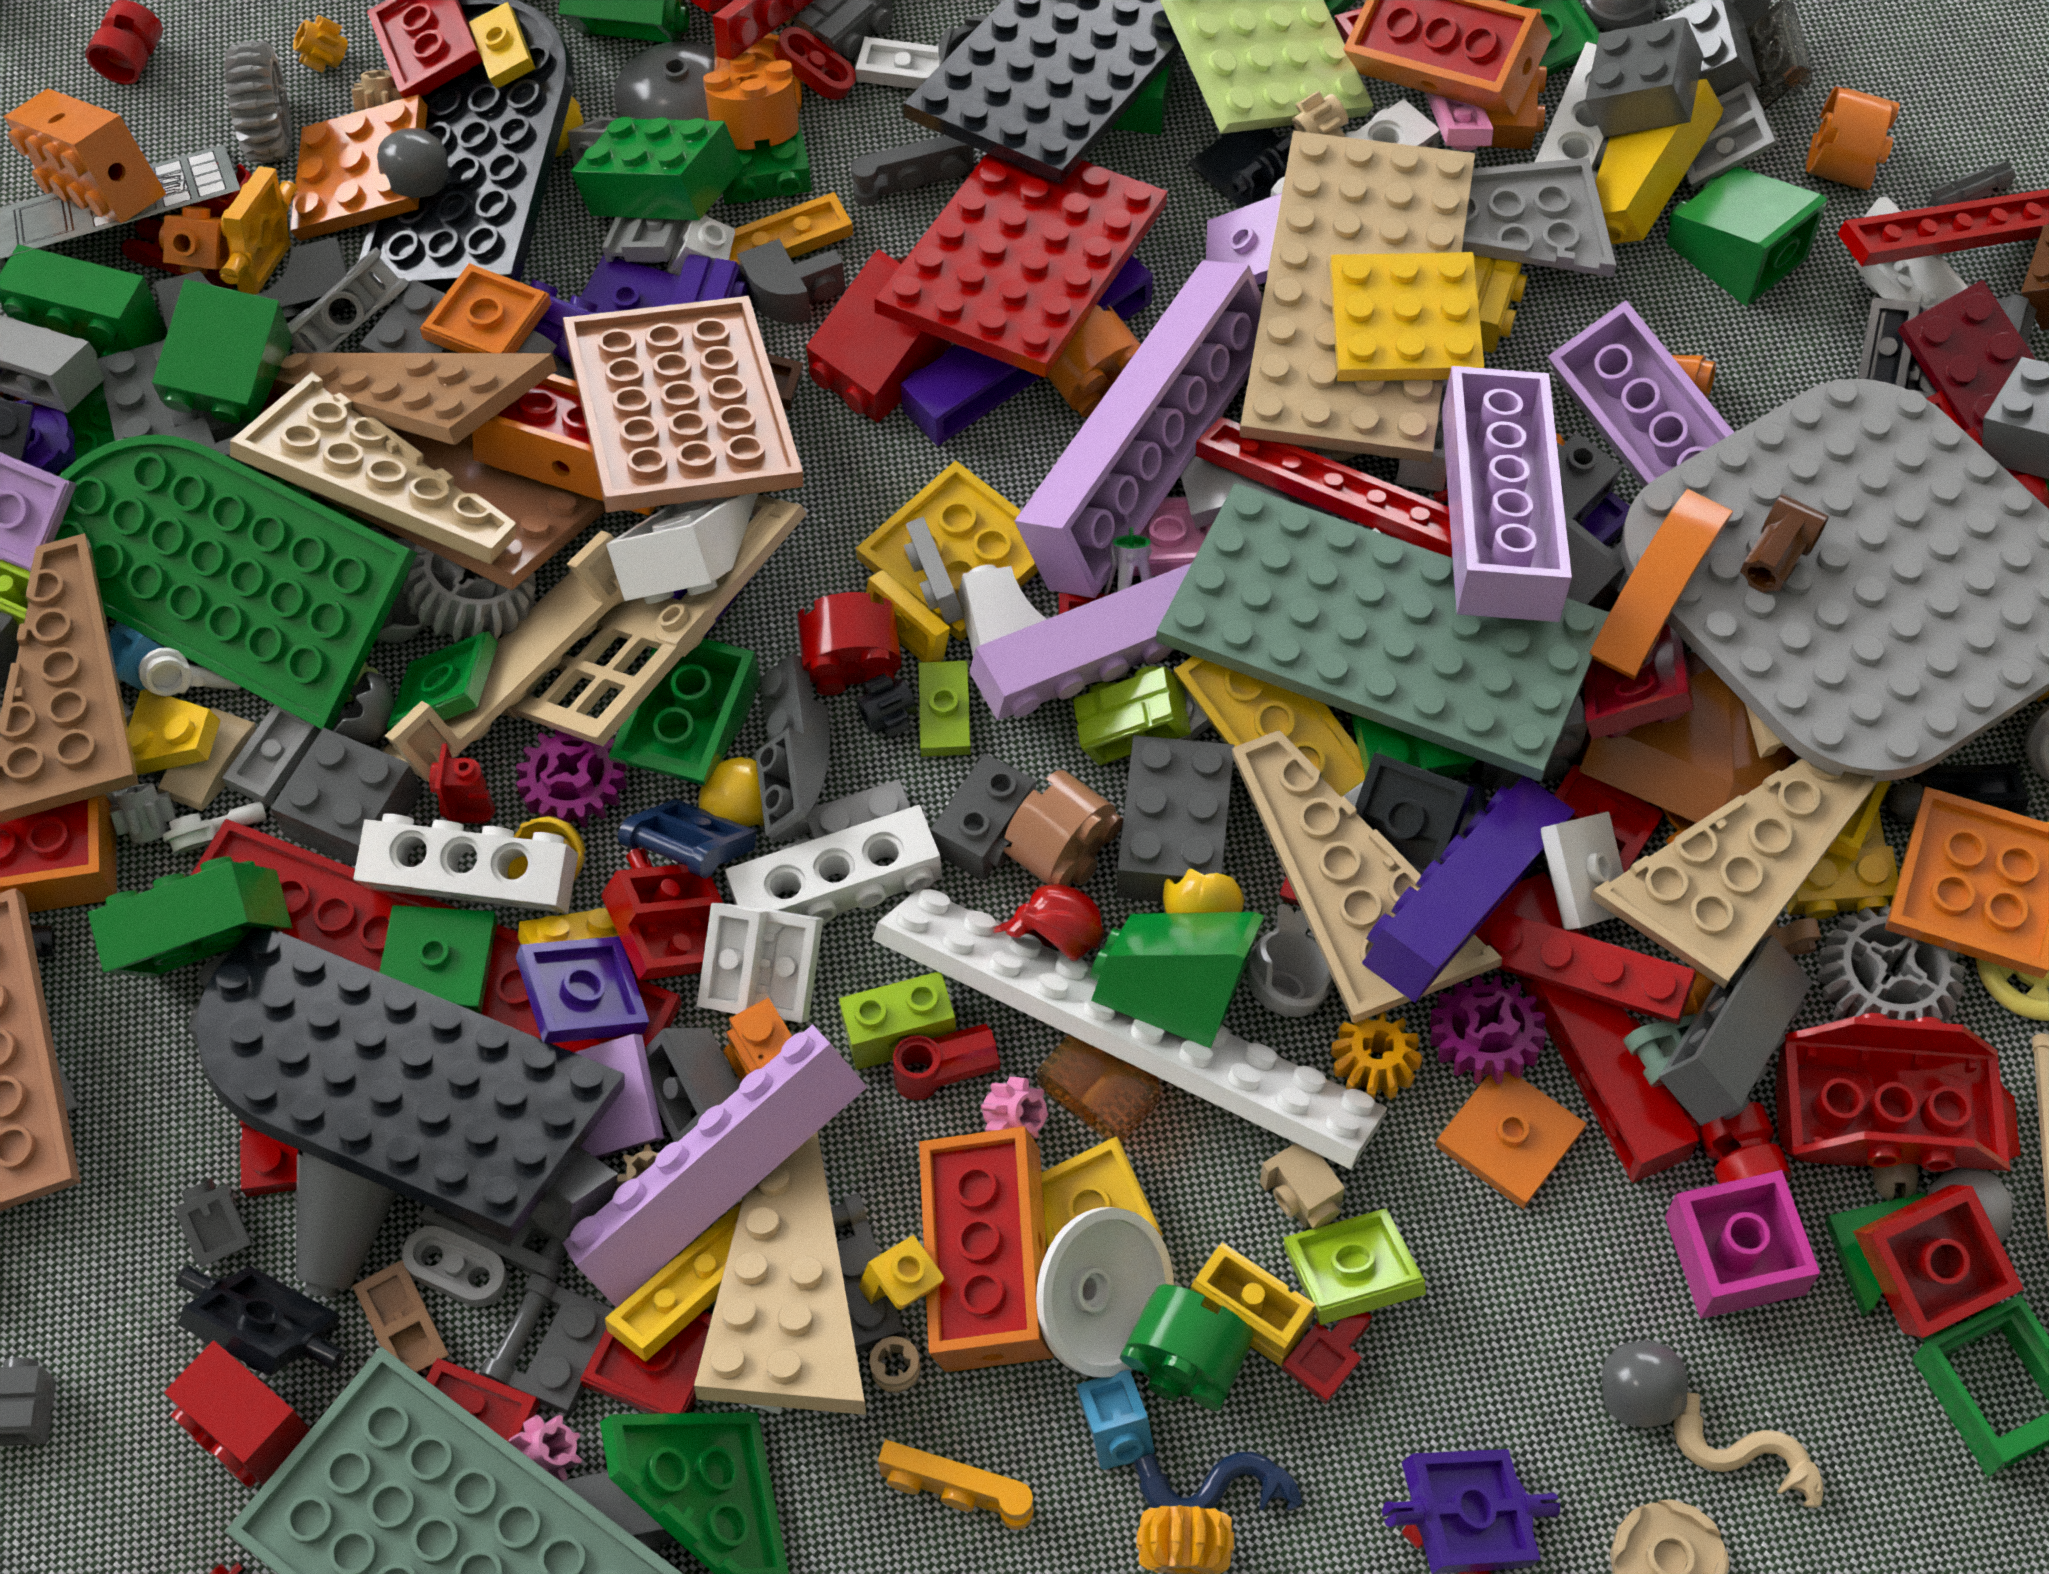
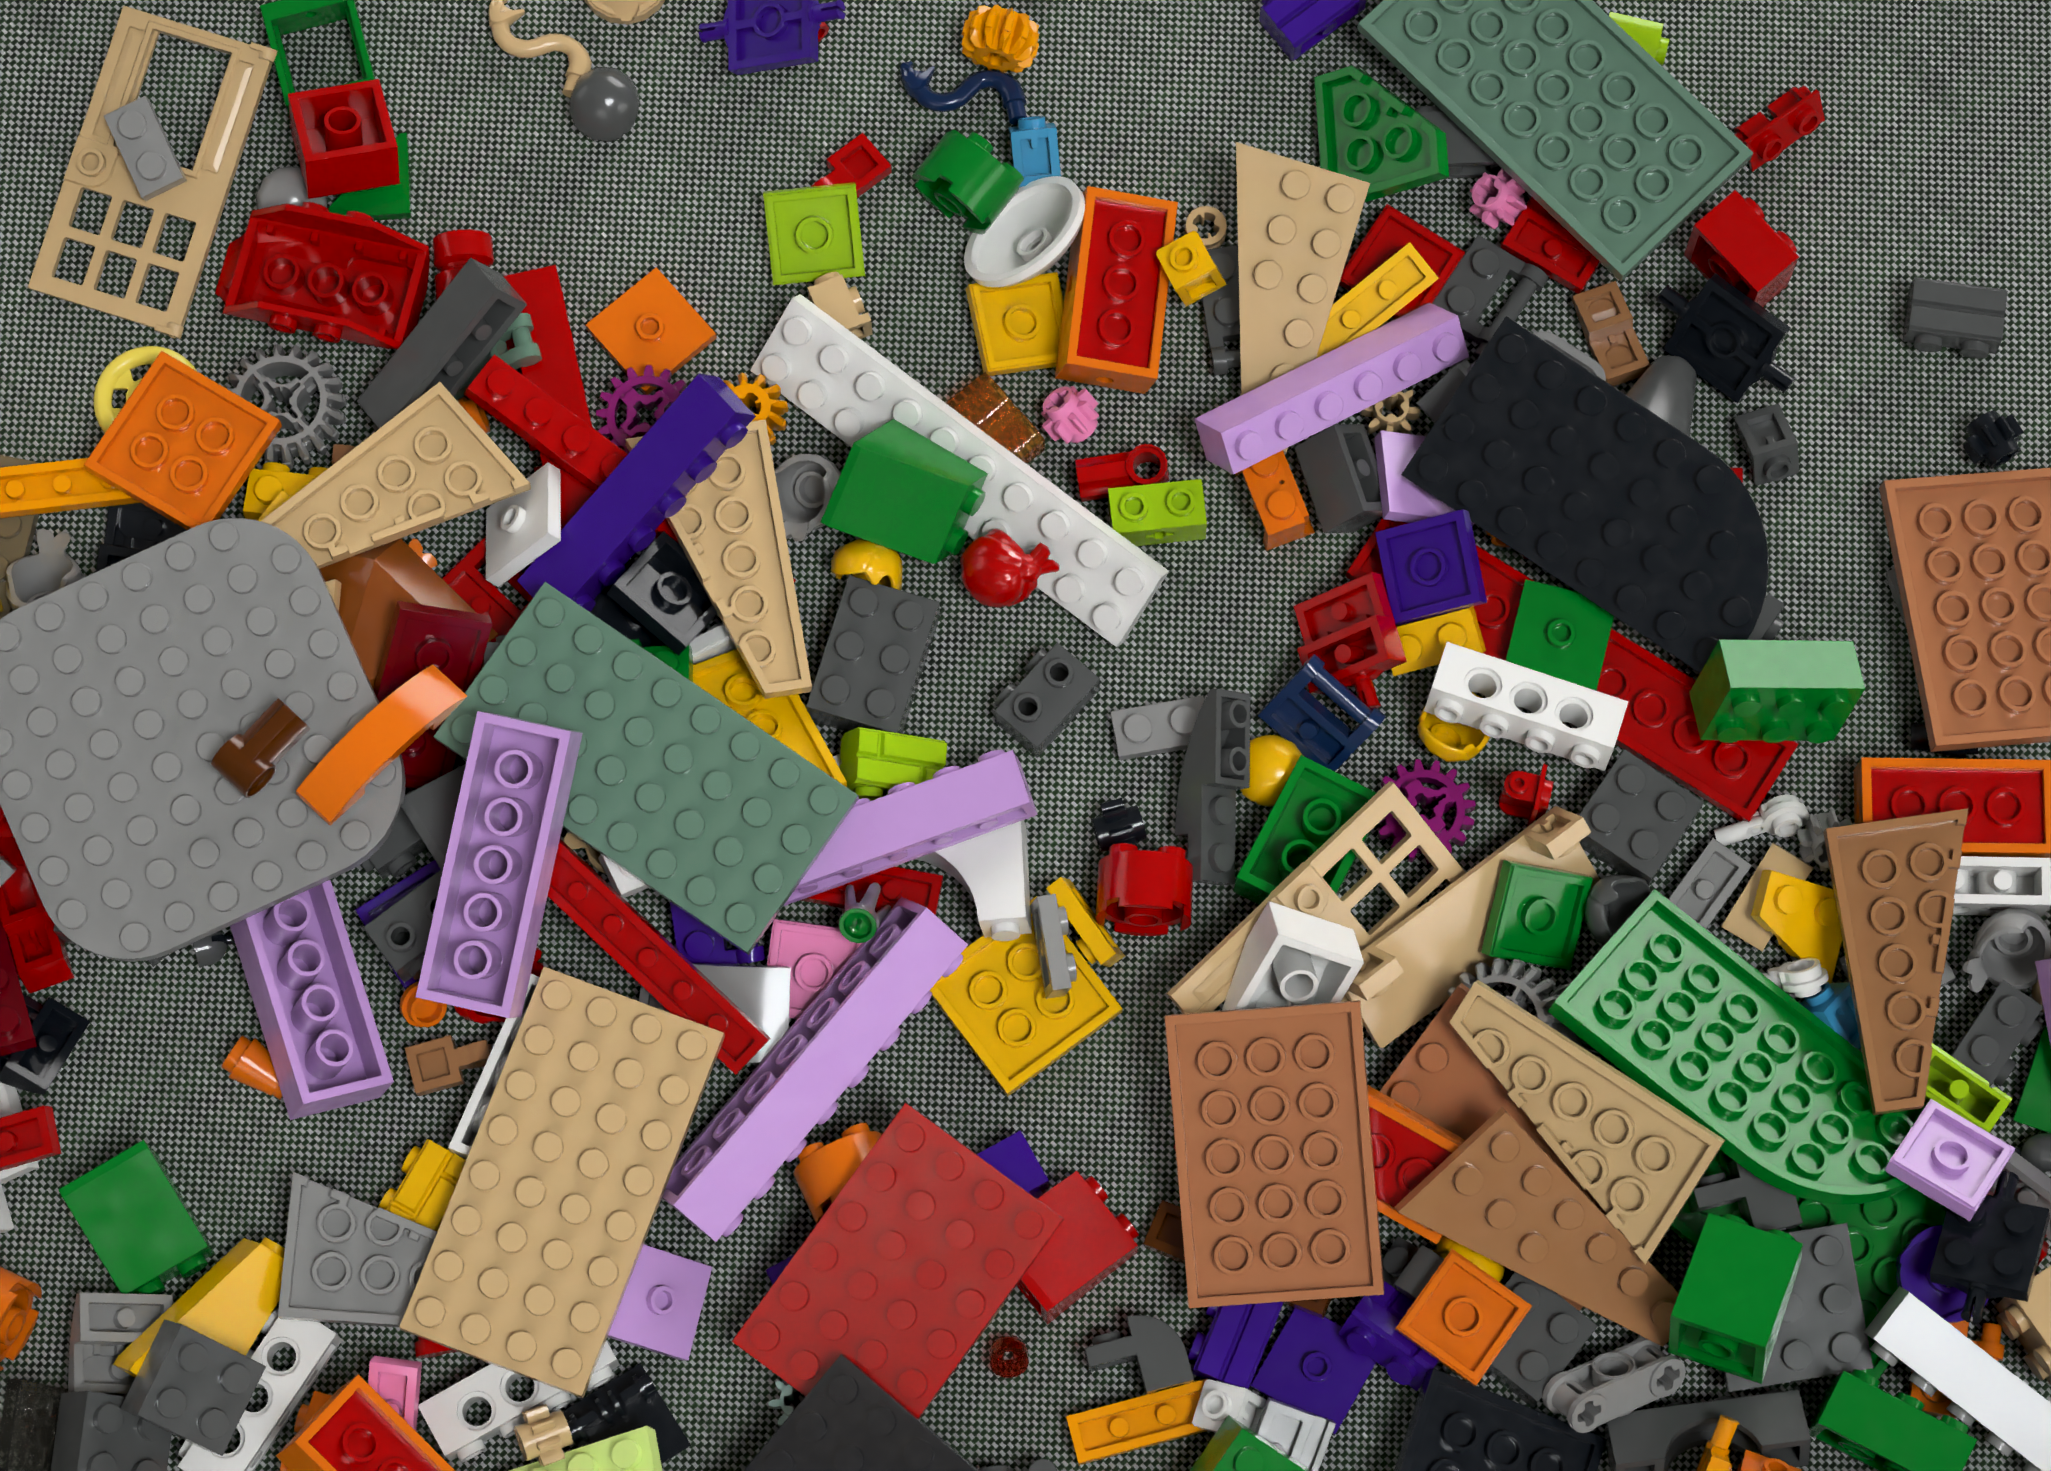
camera: 170 degrees left, 15 degrees up
white slope [697,903,823,1023] -> none
white brick [725,804,942,924] -> none
light orange plate [878,1439,1034,1530] -> none
lime plate [918,661,971,757] -> none
nougat brick [1004,770,1123,886] -> none
yellow brick [1190,1242,1316,1367] -> none
yellow plate [1330,252,1484,381] -> none
dark pink brick [1665,1170,1820,1319] -> none

